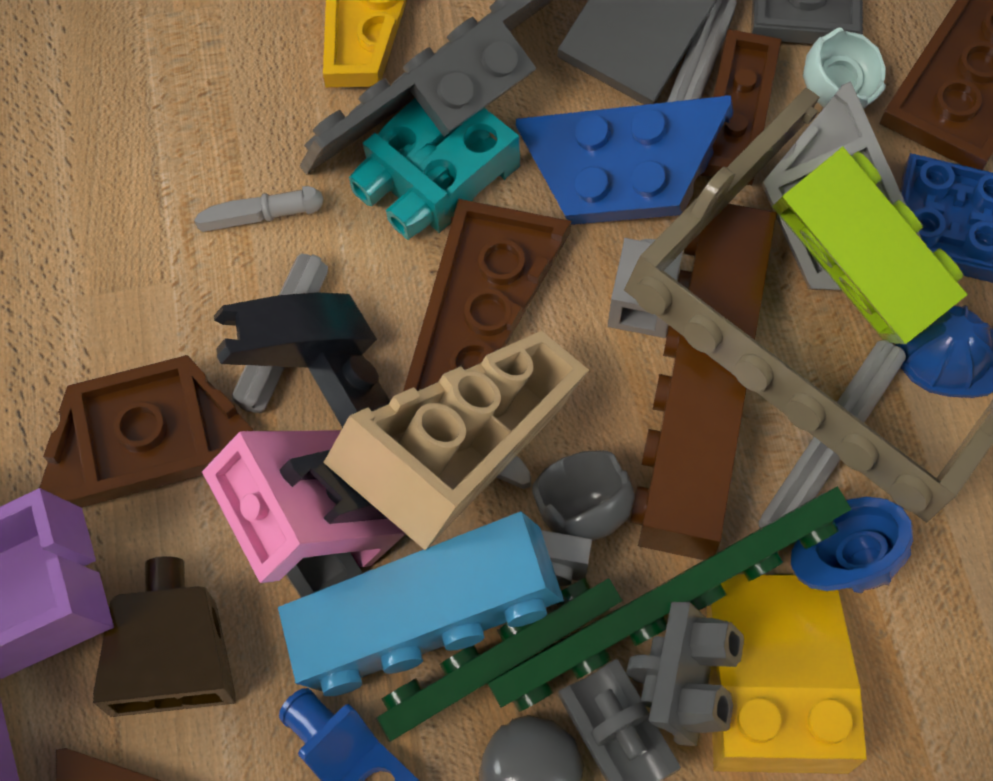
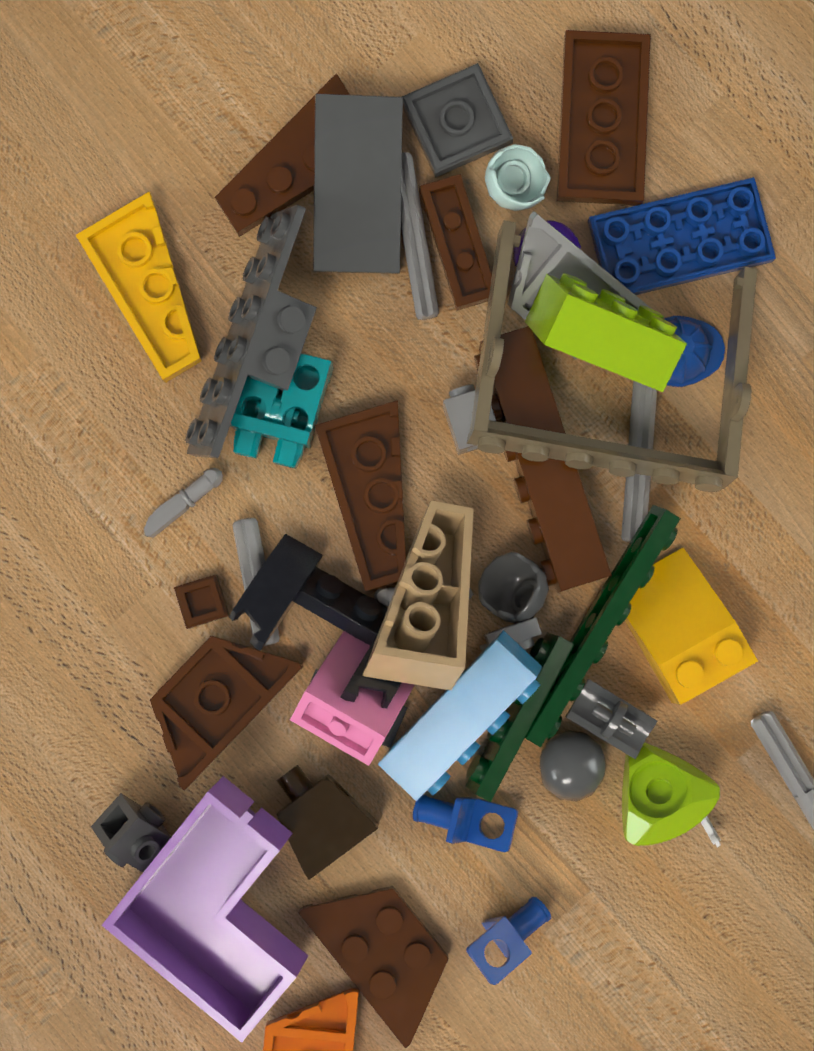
camera: 30 degrees left, 20 degrees up
blue wing [516,95,733,225] -> none
dark grey hips [626,602,744,746] -> none
blue piece [791,496,913,594] -> none
none -> reddish brown tile [174,574,230,629]

